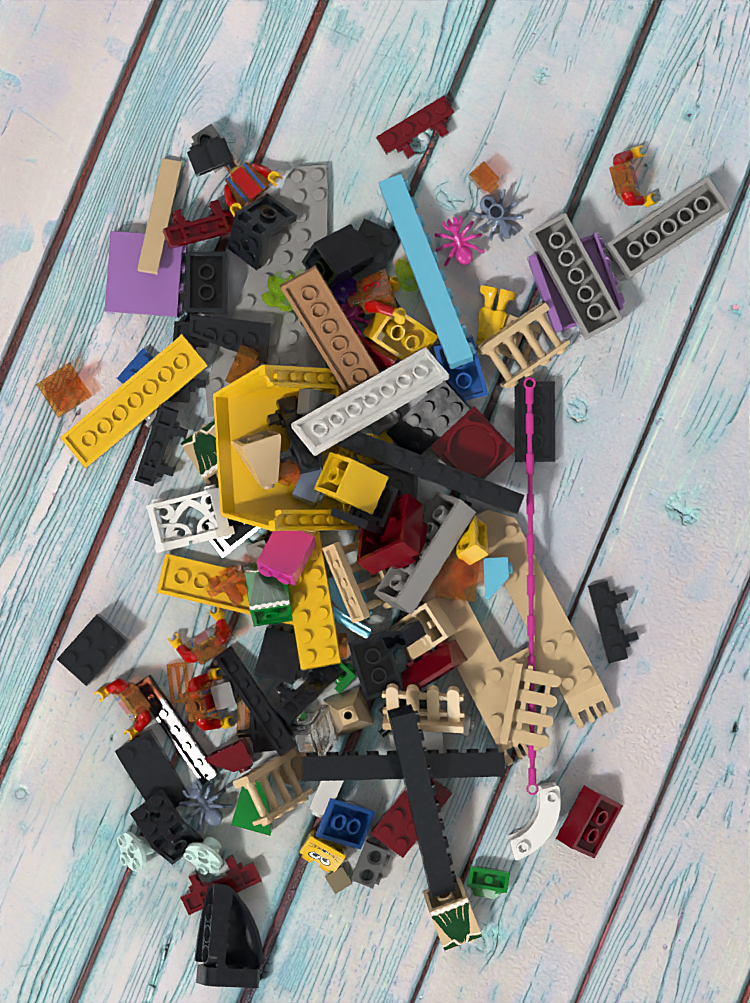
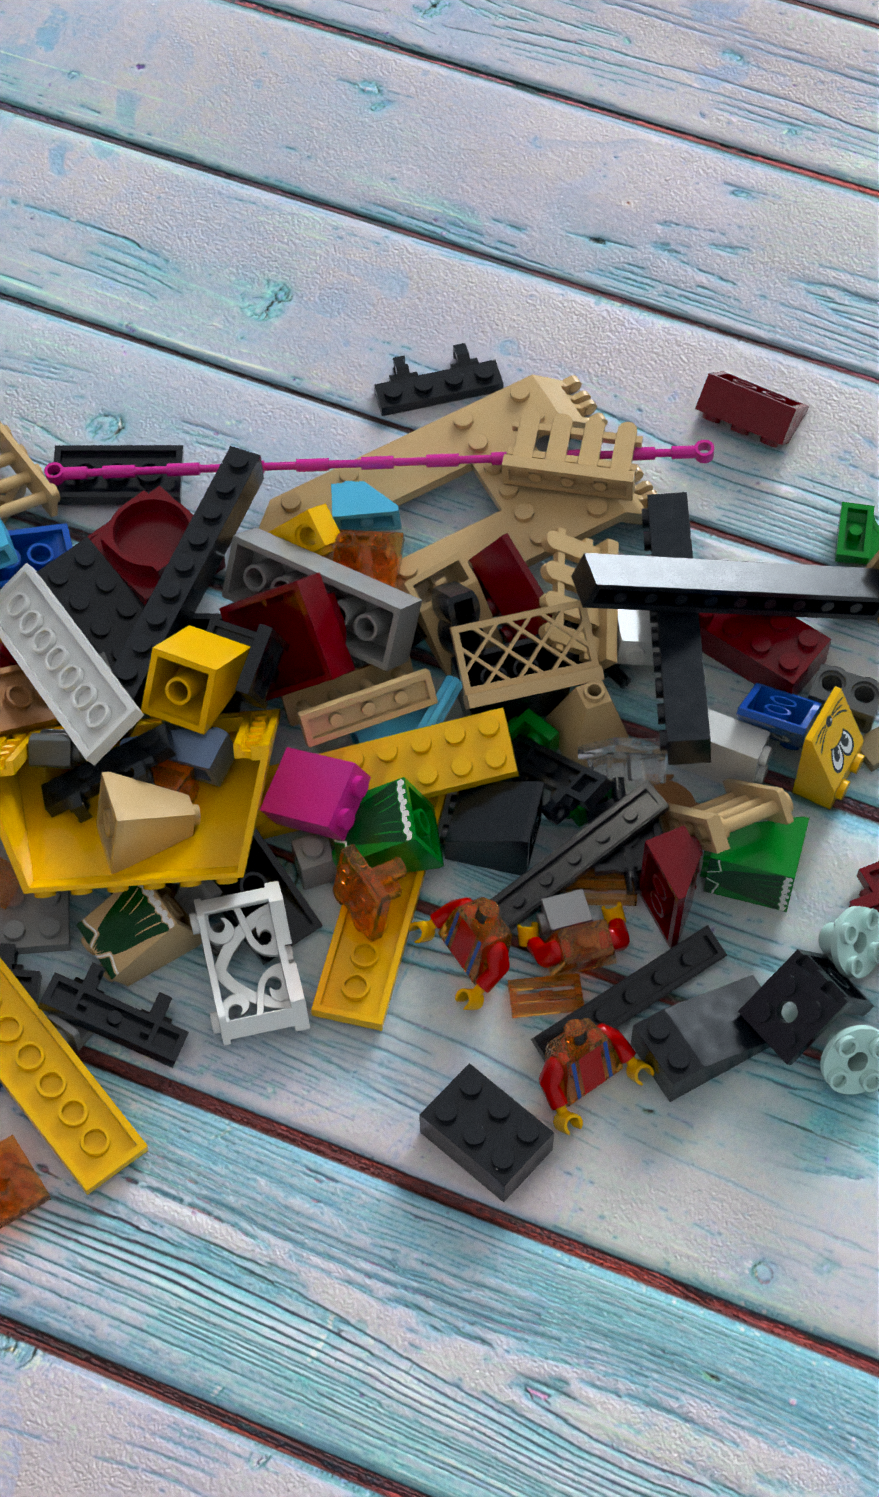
camera: 90 degrees left, 30 degrees down
sand blue animal [179,779,233,831] -> none
white fence [507,781,561,860] -> none
none -> tan fence [449,600,605,710]

